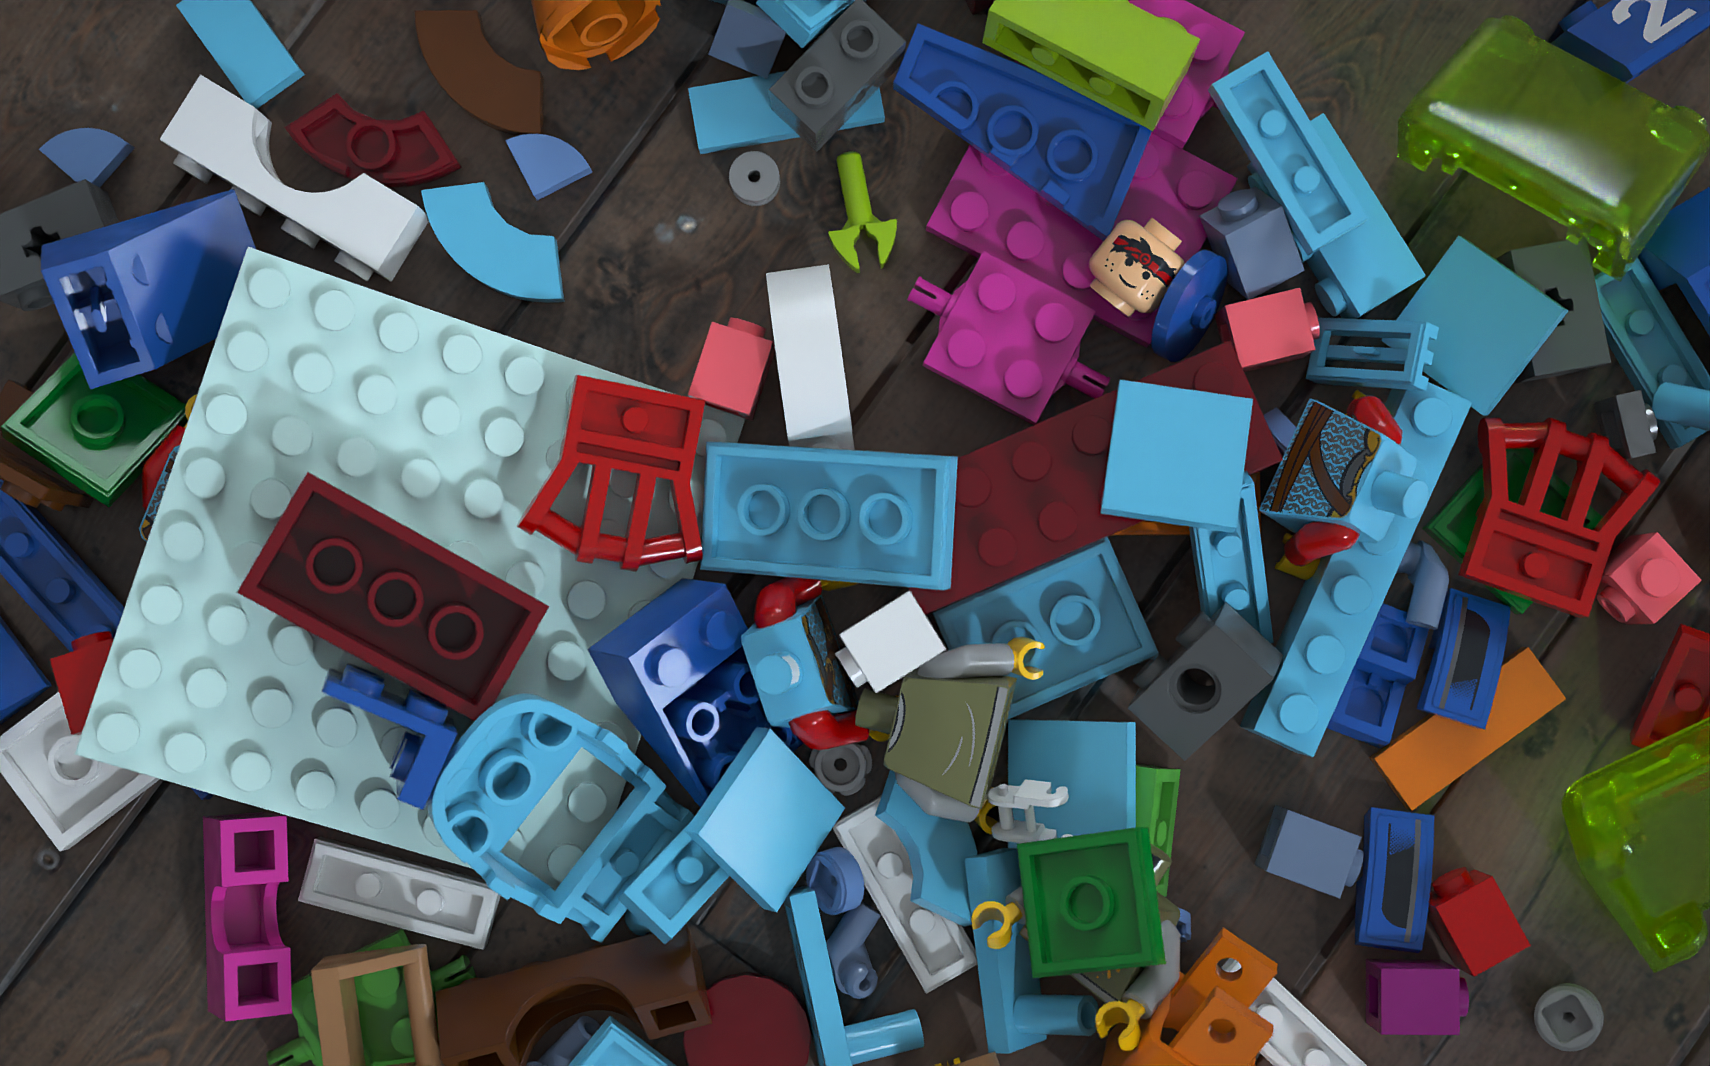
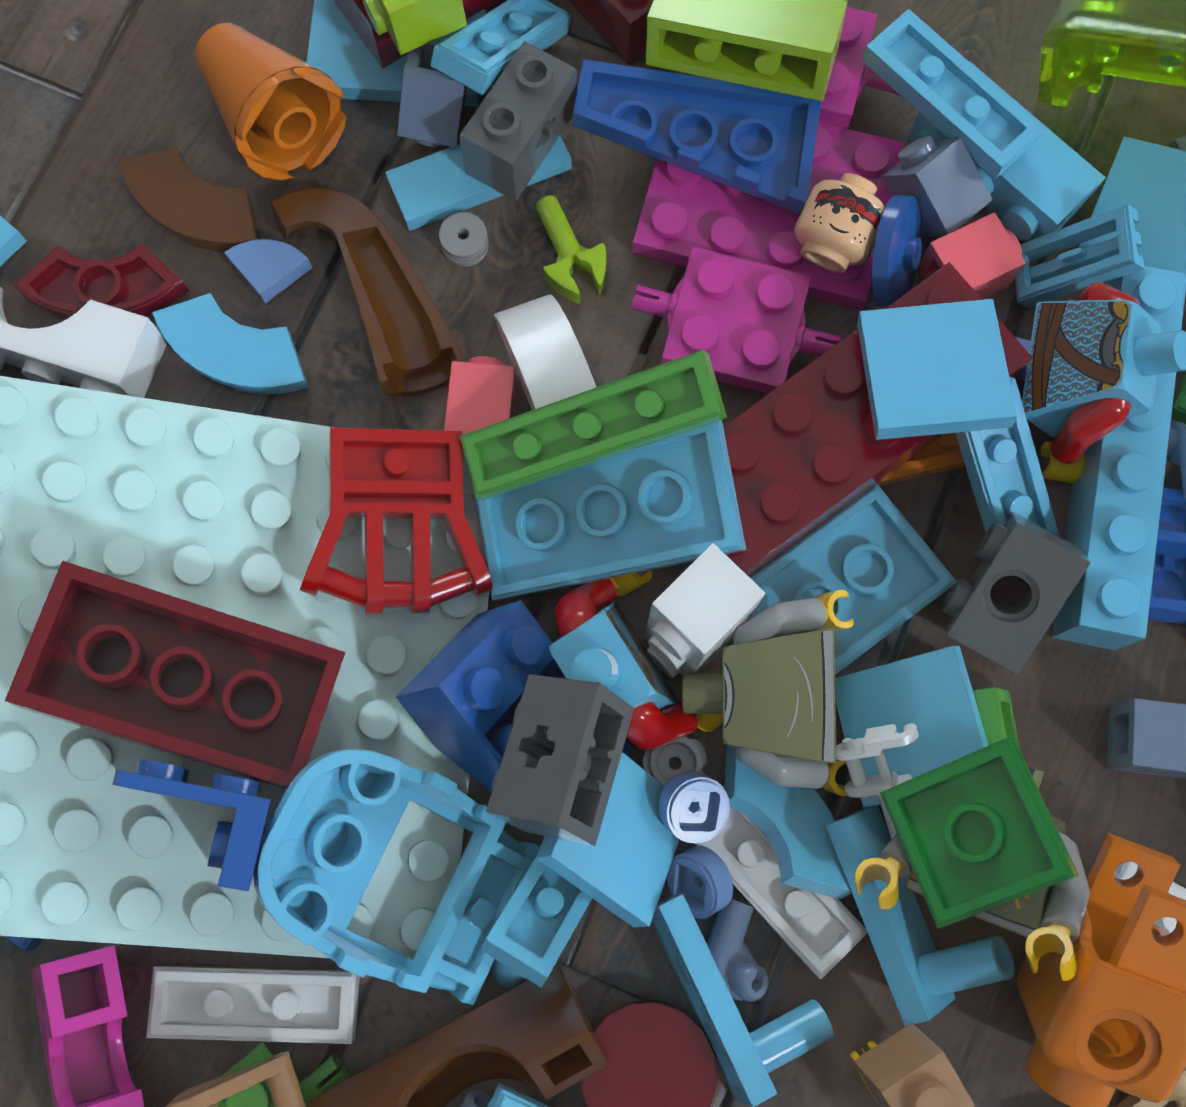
camera: 15 degrees left, 10 degrees down
none -> reddish brown animal [271,188,466,396]
none -> bright green tile [460,350,727,499]
none -> dark grey brick [486,674,634,846]
none -> tile [658,771,730,843]

